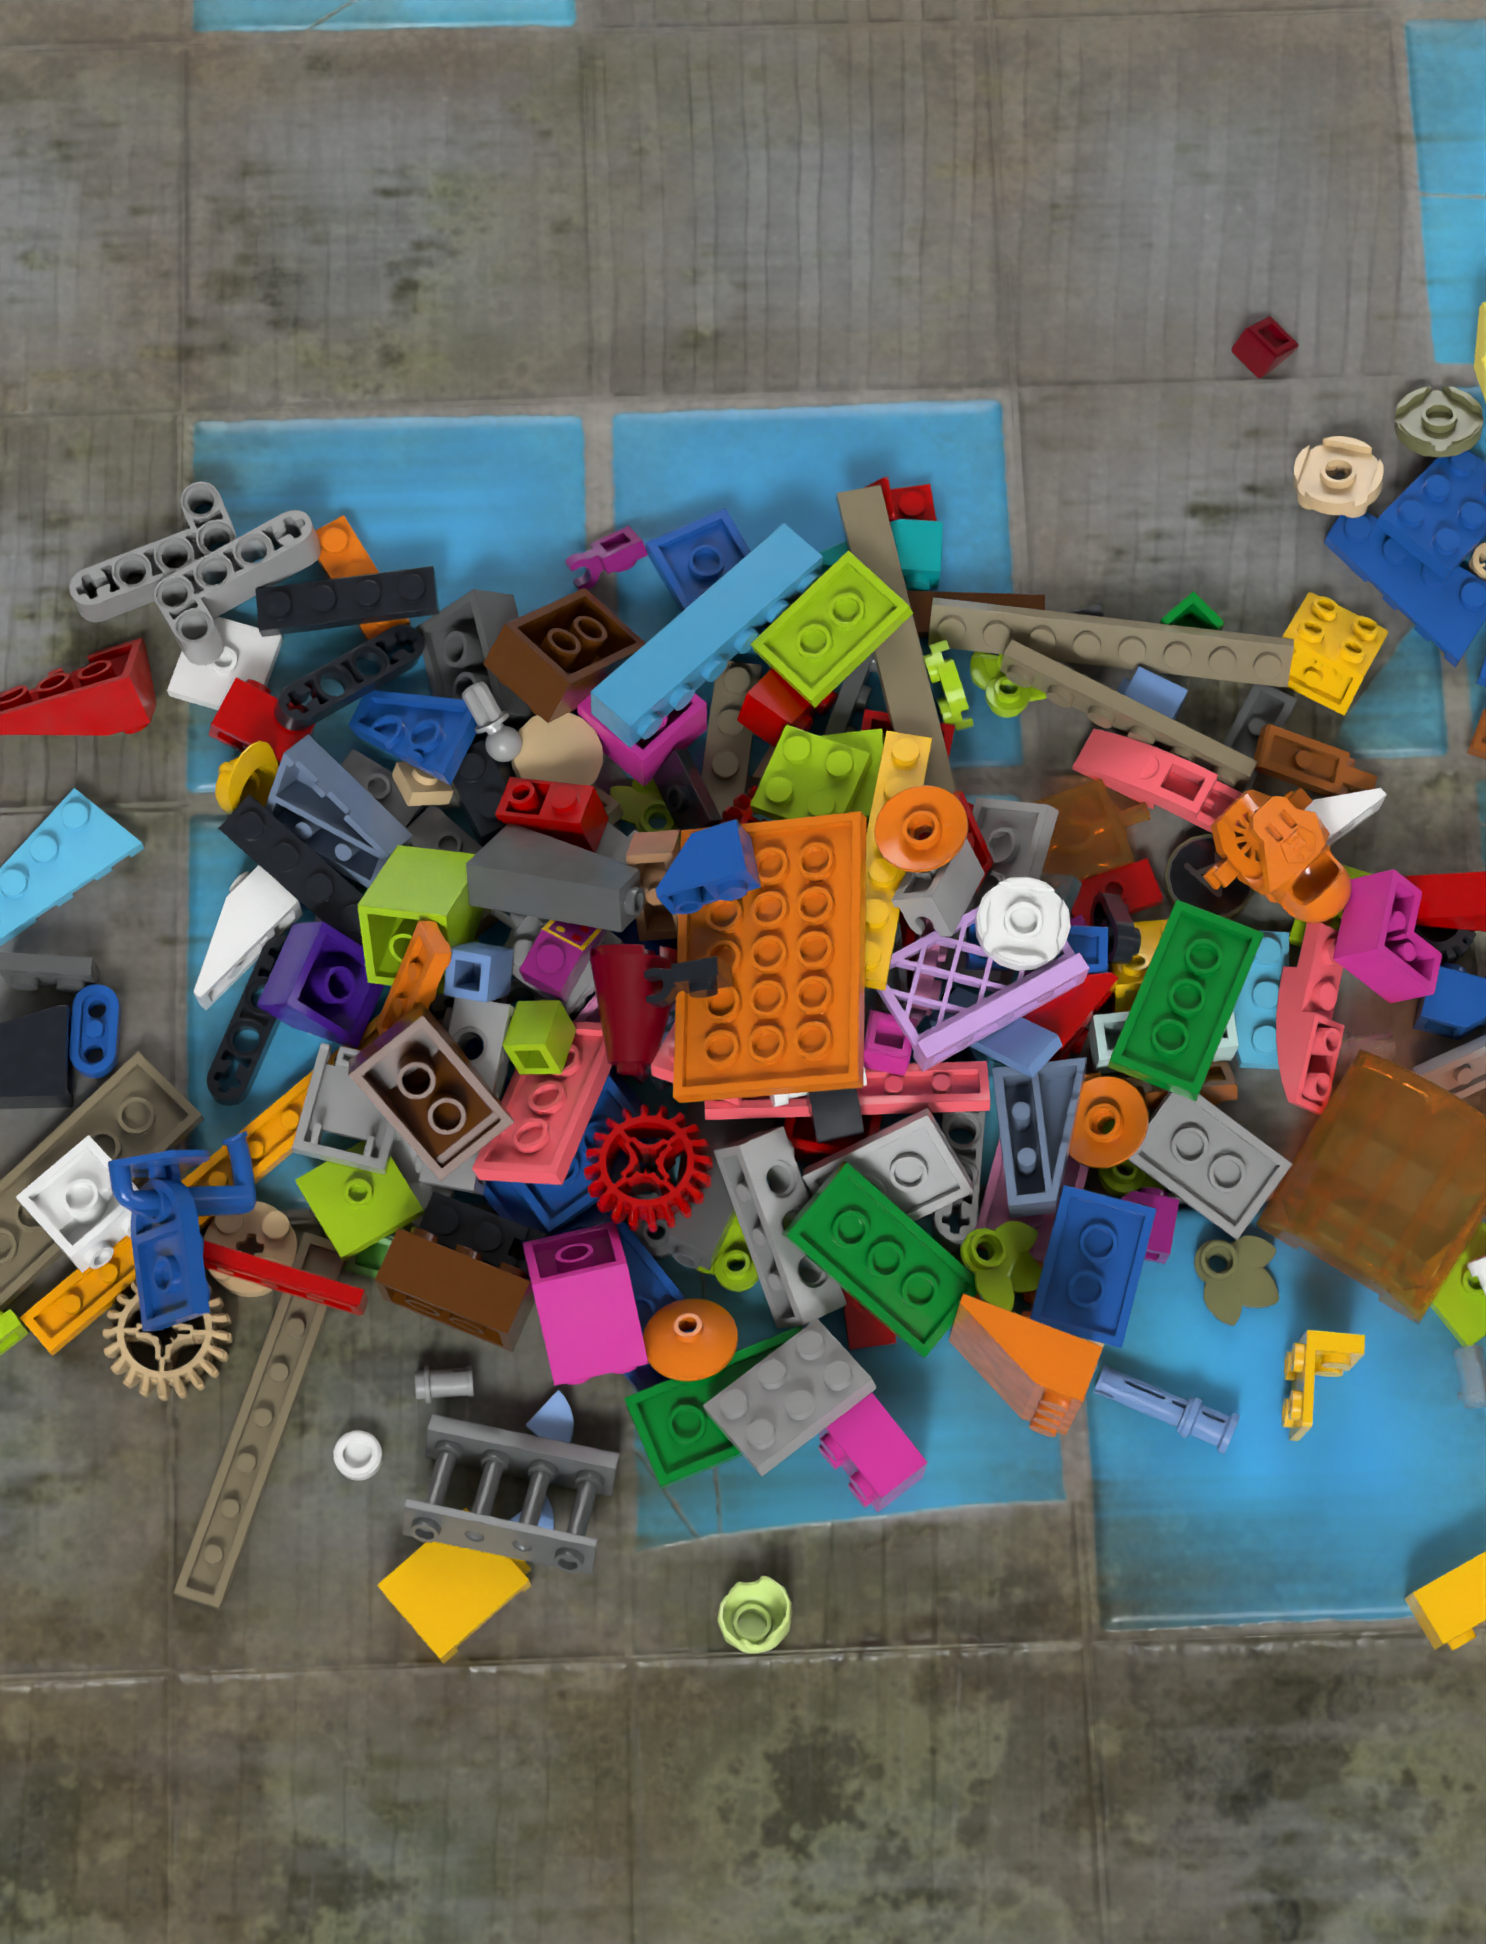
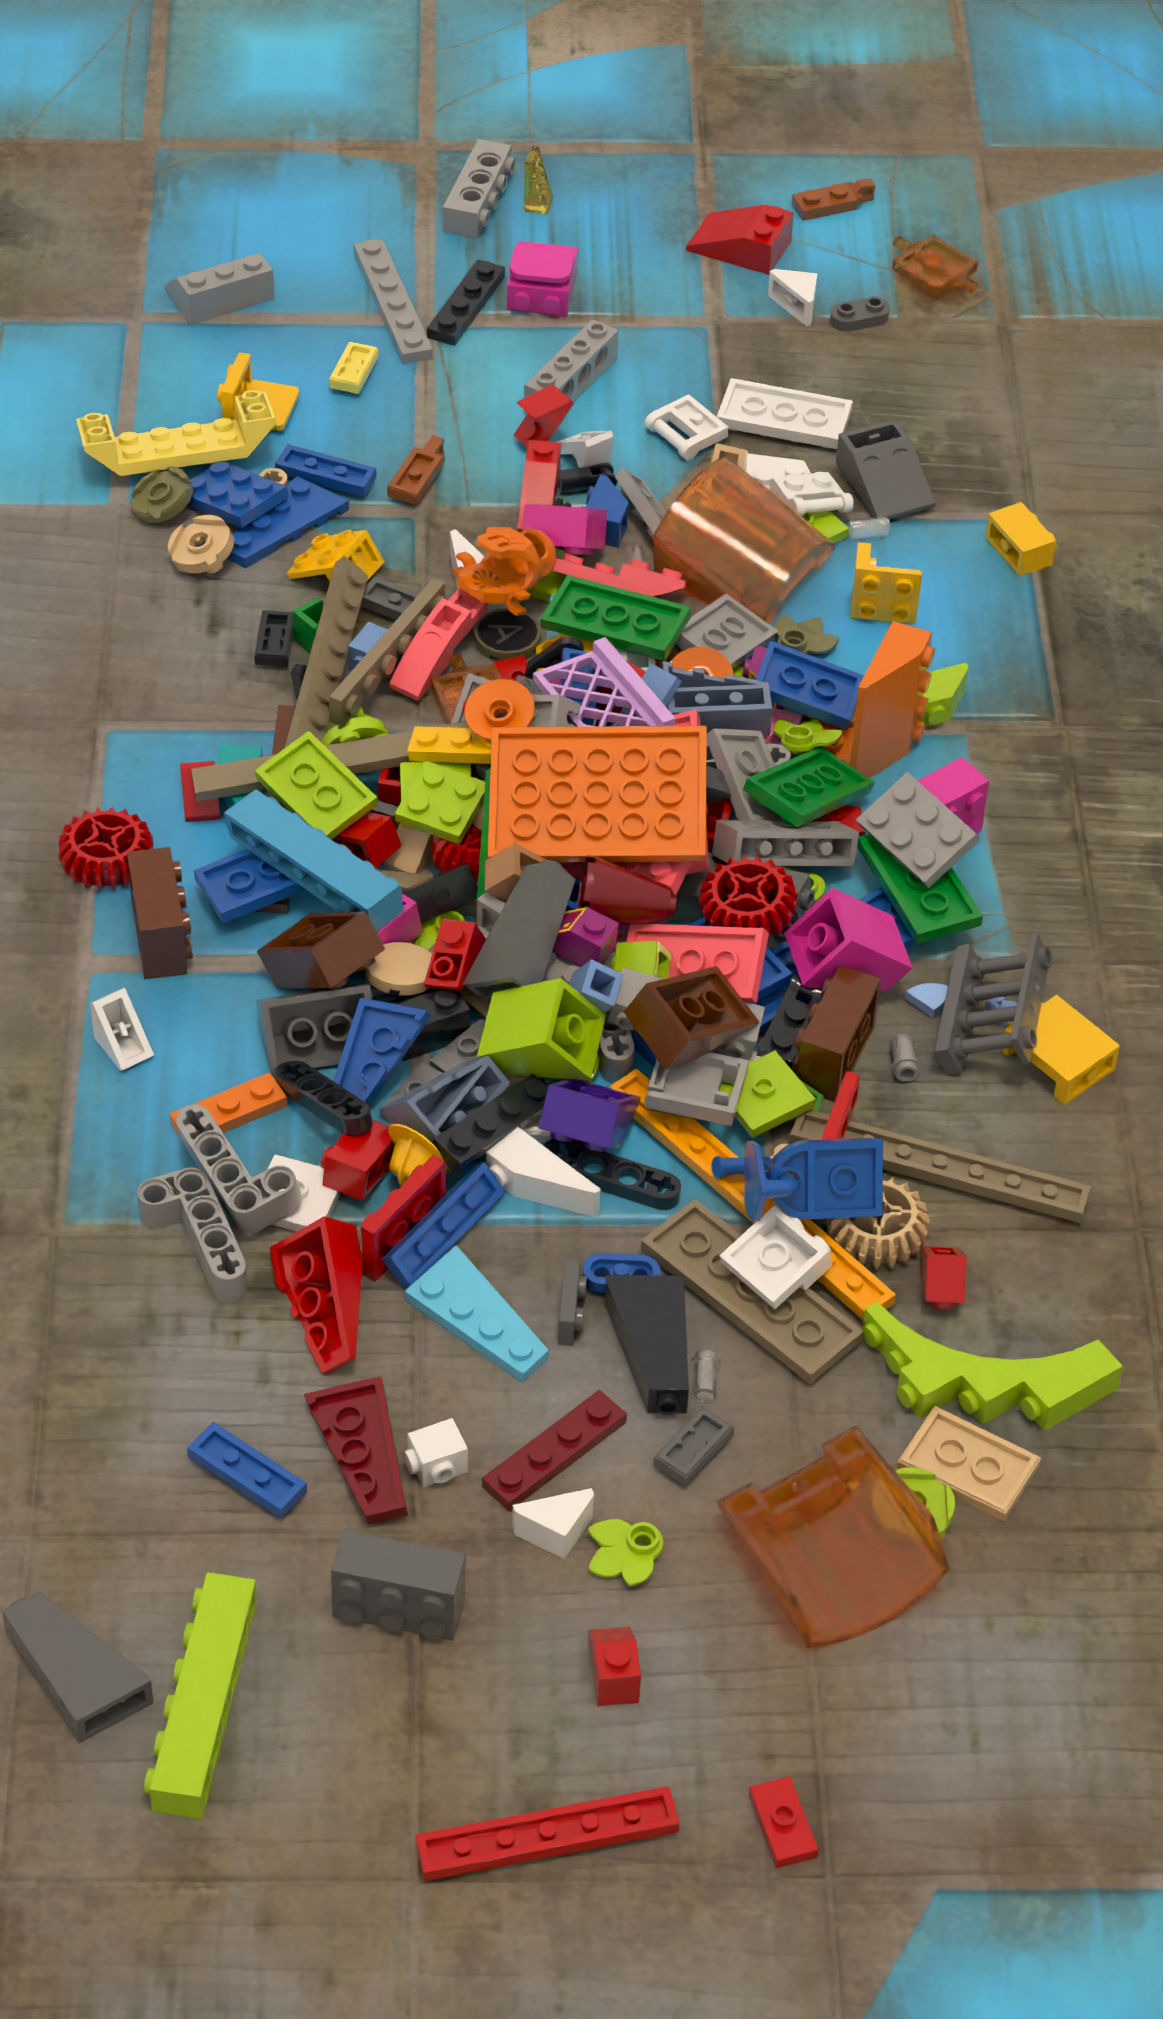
camera: 90 degrees left, 25 degrees down
black plate [255,566,440,637] -> none
white tile [334,1430,383,1480] -> none
orange plate [376,921,452,1035] -> none
tan plate [392,762,454,806] -> none
light grey axle [462,681,522,762] -> none
magenta plate [565,526,648,590] -> none
orange dish [643,1298,738,1381] -> none
black plate [644,956,733,1008] -> none
blue slope [655,819,761,915] -> none
yellowish green hair [717,1576,792,1654] -> none
white tile [975,876,1071,971] -> none
dark red slope [1231,316,1299,378] -> none
dark orange hinge [1254,724,1378,797] -> none
none -> red gear [58,806,154,891]
none -> white slope [90,988,154,1071]
none -> reddish brown brick [127,847,193,980]
none -> black plate [254,610,294,667]
none -> red plate [360,1155,446,1282]
none -> blue plate [382,1162,506,1289]
none -> red slope [920,1246,967,1309]
none -> lime slope [921,663,969,727]

